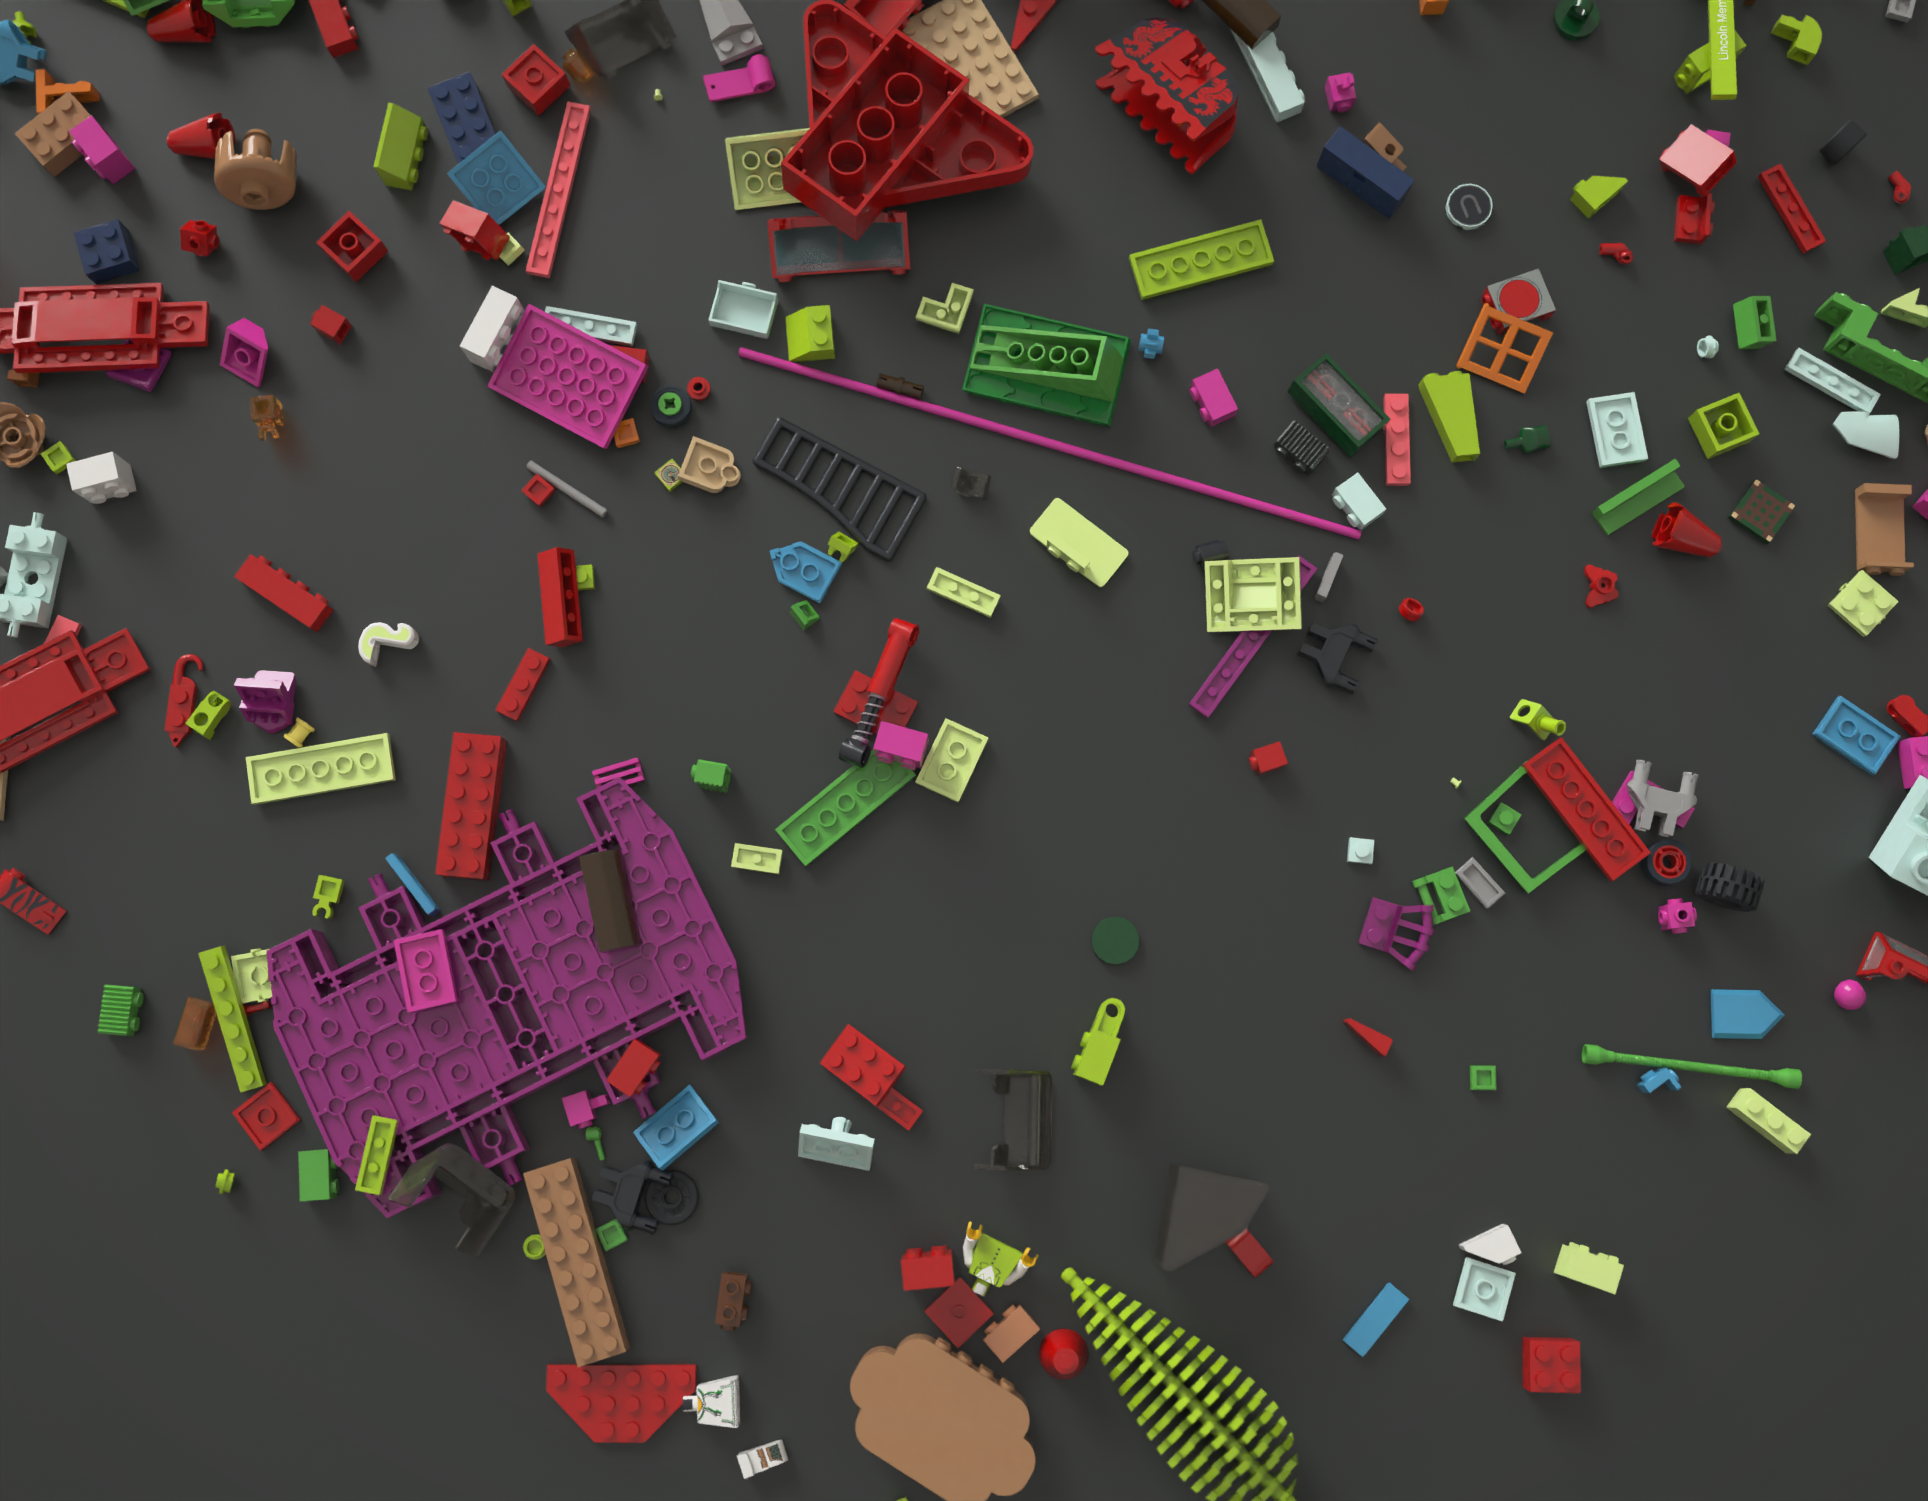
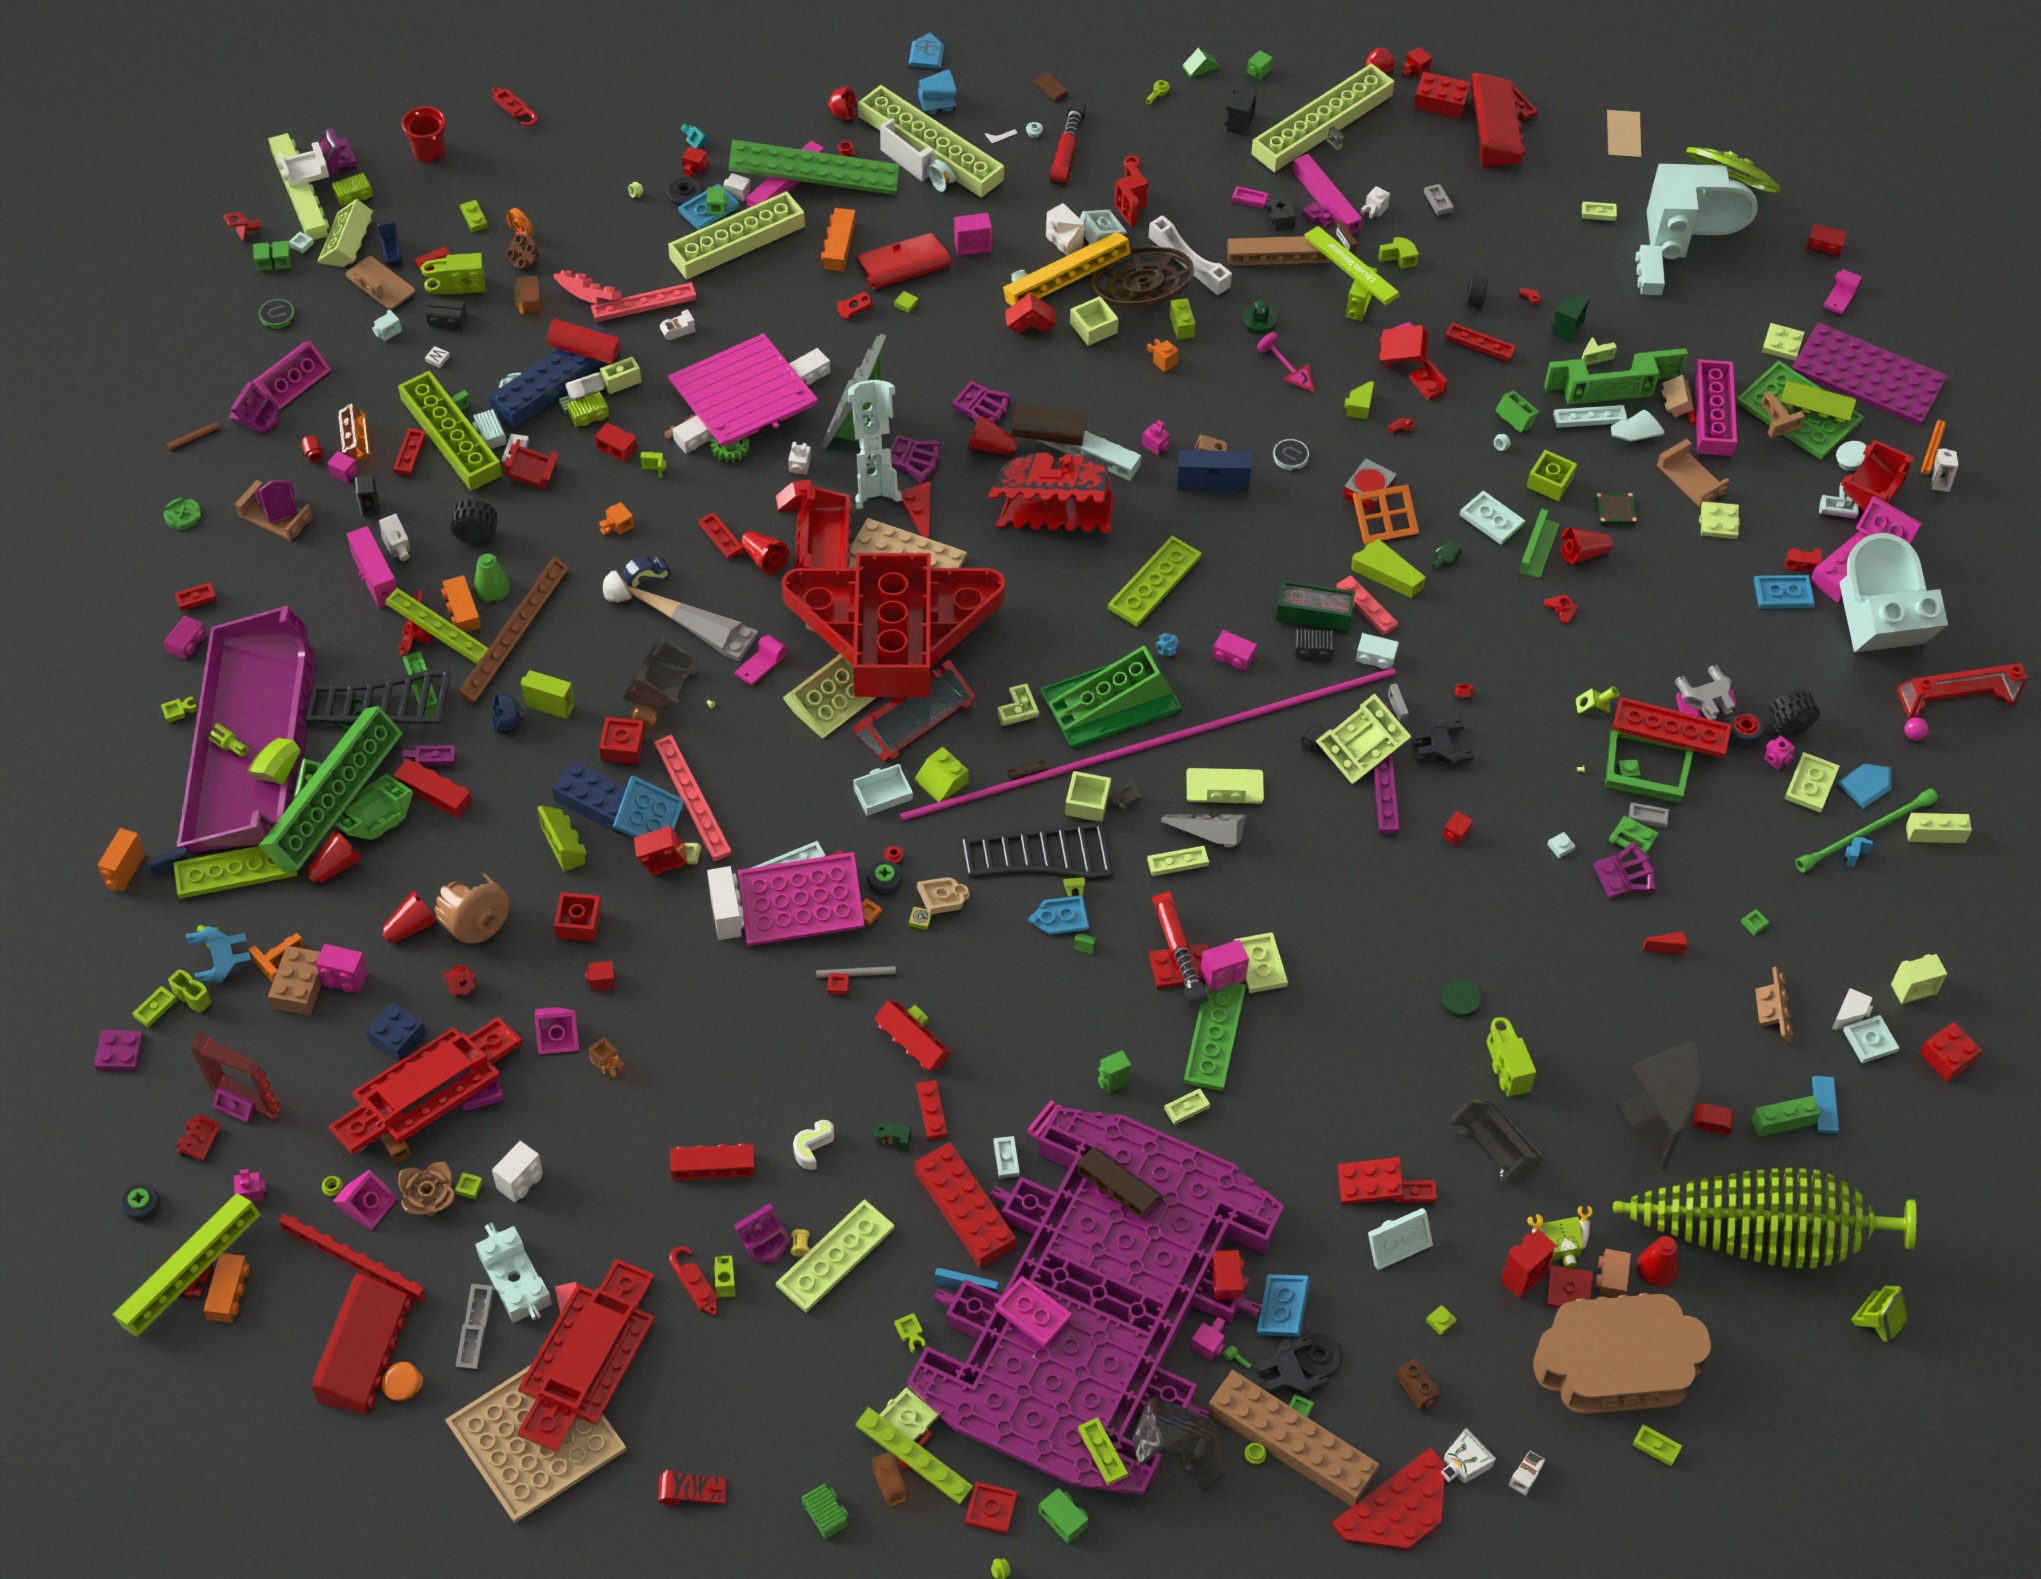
camera: 40 degrees left, 25 degrees down
none -> dark green leg [872,1122,912,1152]
none -> light aqua plate [993,1136,1020,1179]
none -> yellowish green piece [1065,771,1111,822]
none -> light grey wedge [1161,814,1246,847]
none -> dark pink piece [1257,332,1314,393]
none -> lime plate [1426,1305,1457,1335]
none -> bright green brick [1751,1096,1821,1137]
none -> medium nougat bracket [1755,967,1793,1044]
none -> yellowish green plate [1784,752,1839,813]

